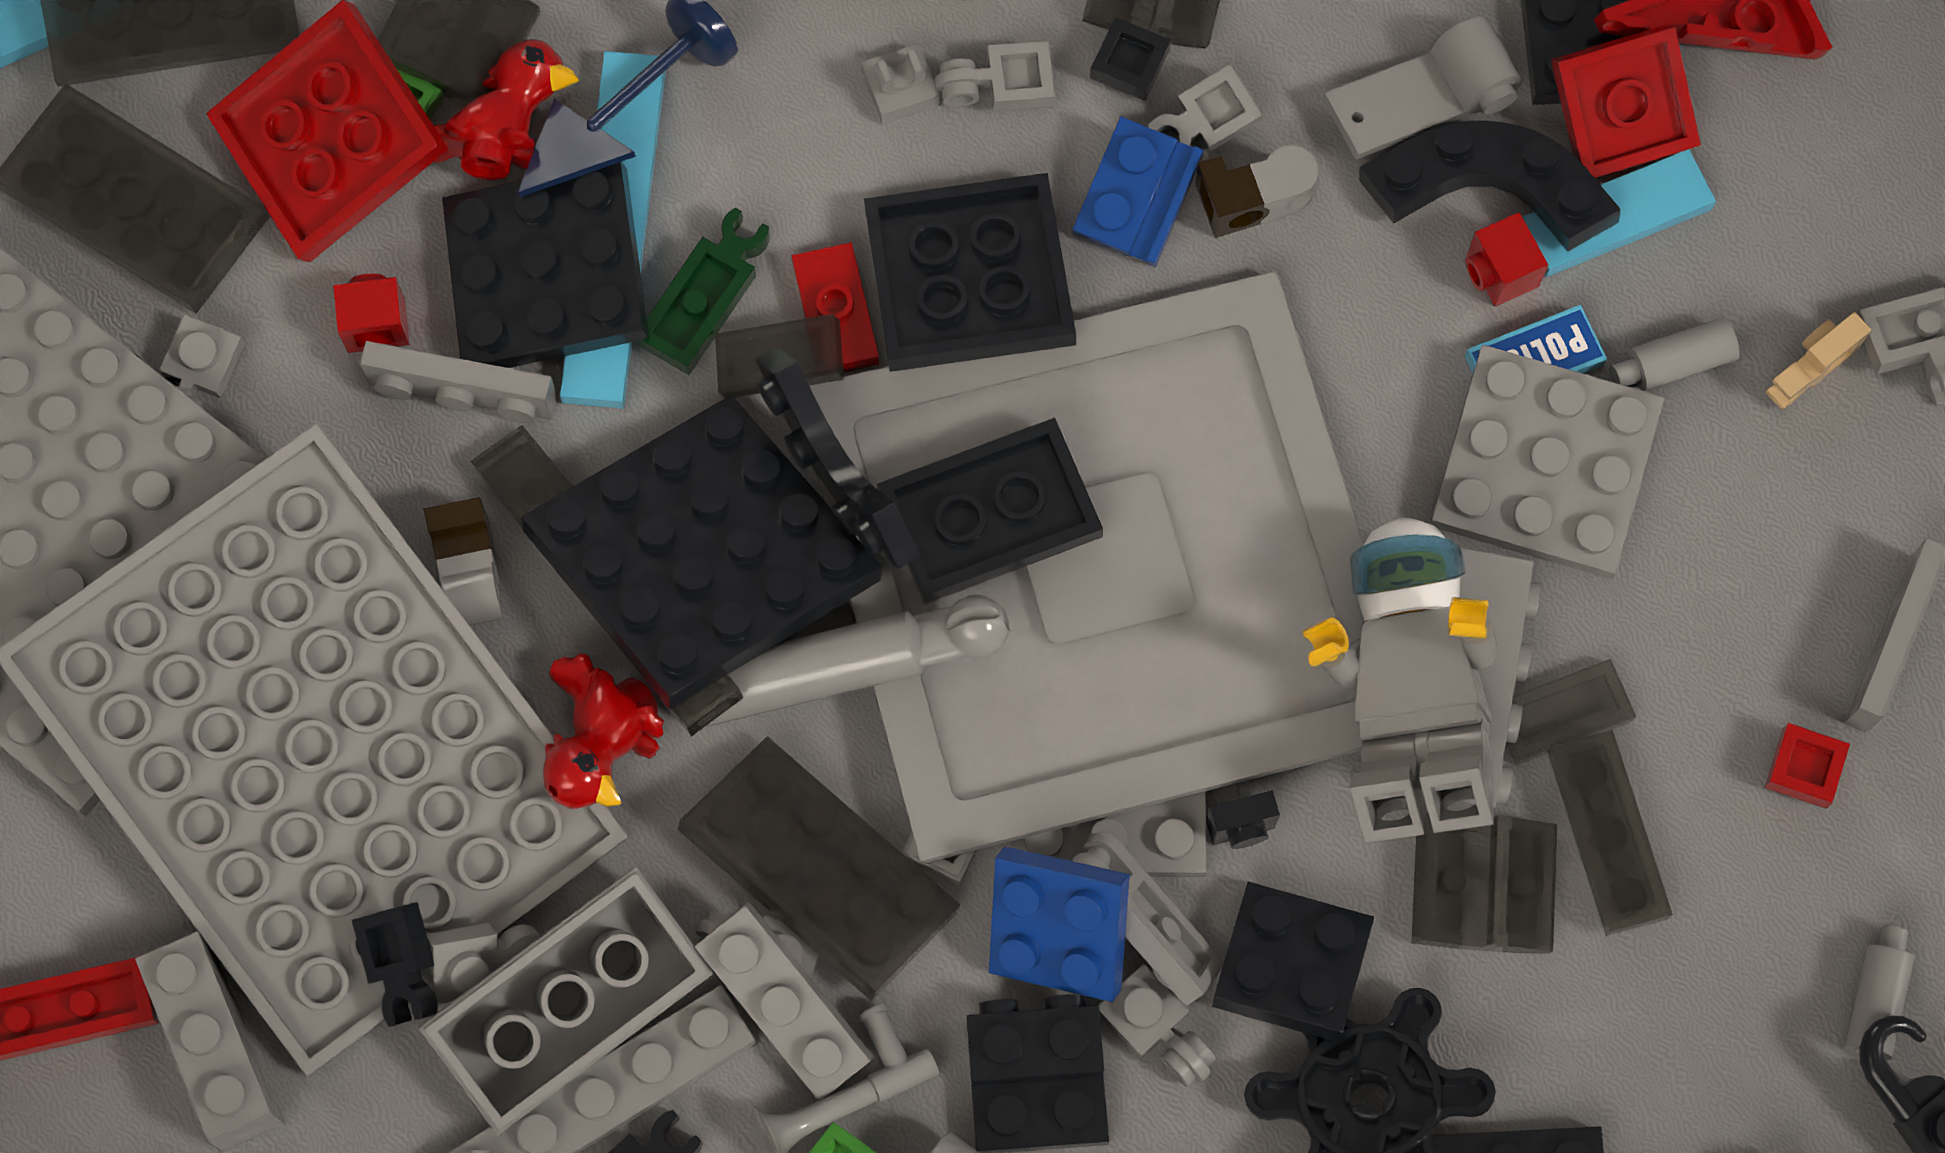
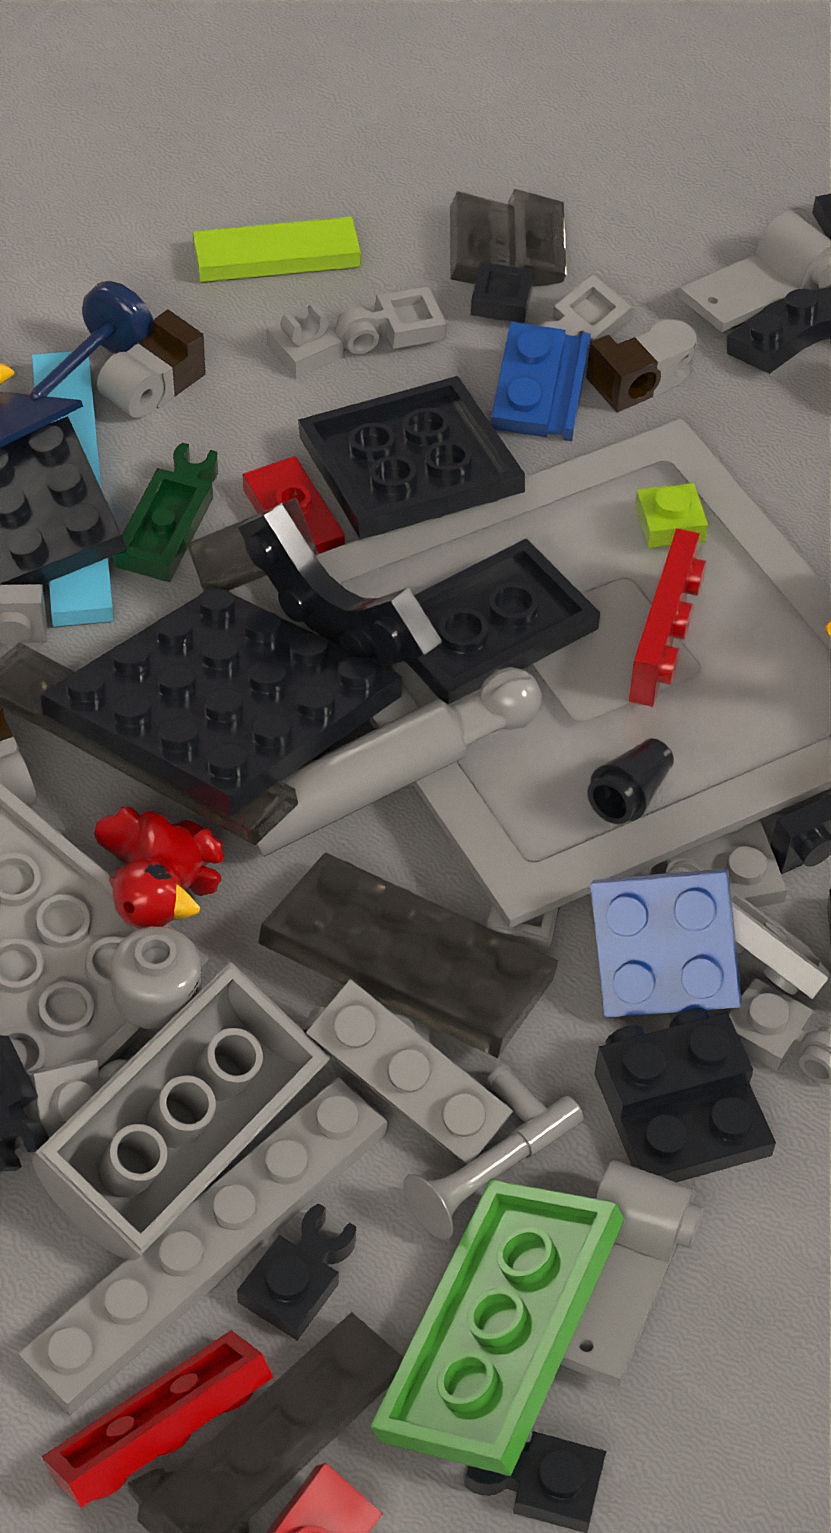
camera: 15 degrees left, 20 degrees down
none -> leg [97,309,206,418]
none -> light grey head [111,926,202,1030]
none -> black cone [587,738,674,824]
none -> red plate [629,528,707,707]
none -> lime plate [635,483,708,548]

